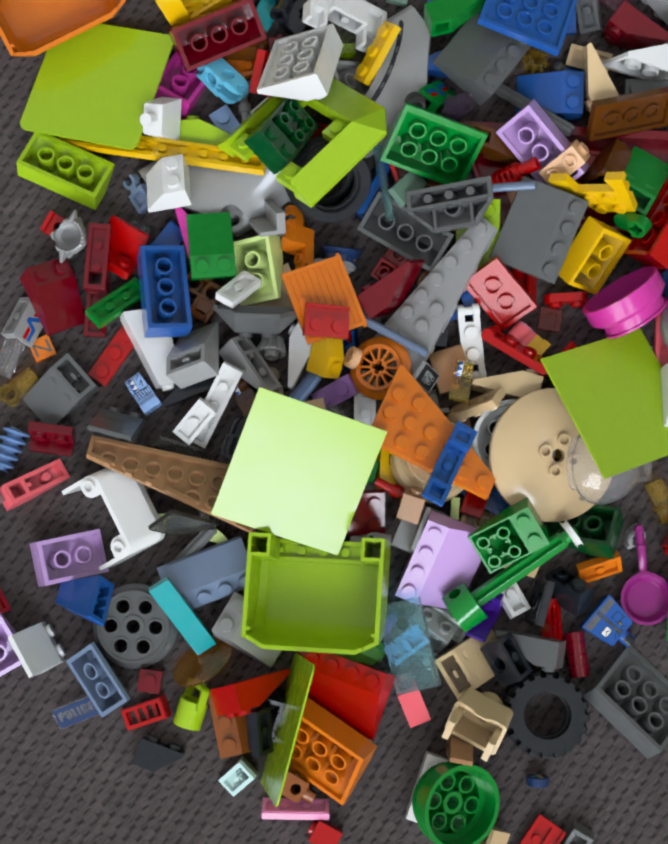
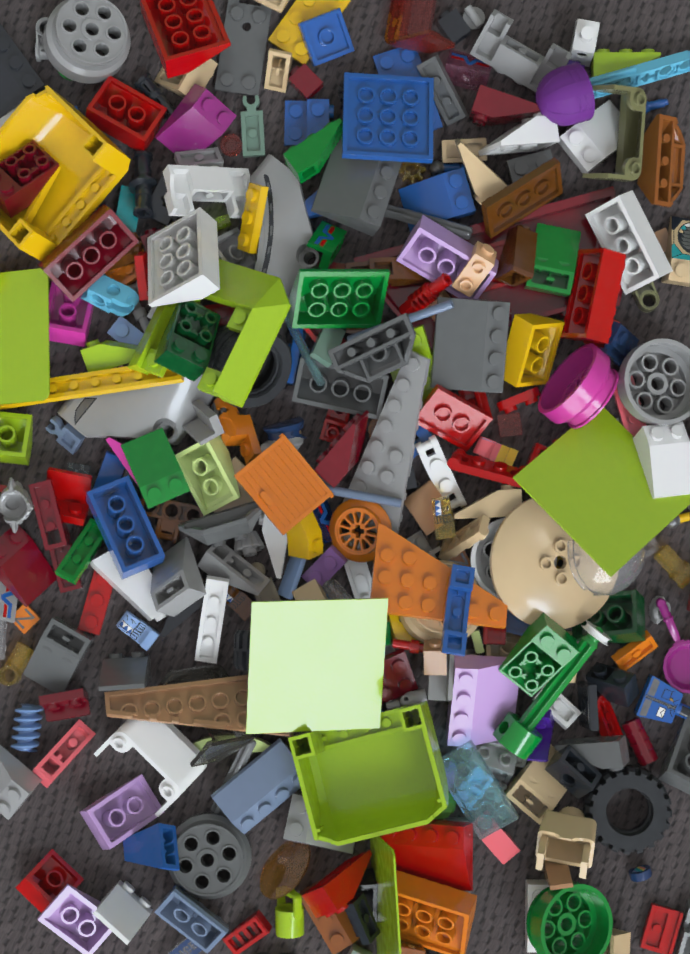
camera: 25 degrees left, 5 degrees up
dark red brick [137,667,165,694] -> none
white torso [140,97,182,141] -> none
white slope [146,154,192,213] -> none
teal tile [148,576,216,655] -> none
white plate [172,397,218,445] -> none
white plate [215,270,261,309] -> none
red plate [303,302,350,340] -> none
light nougat tile [343,346,362,369] -> none
slope [413,360,440,393] -> none
clear purple arm [441,92,474,122] -> none
yellow wing [548,171,638,214] -> none
green piece [614,212,651,238] -> none

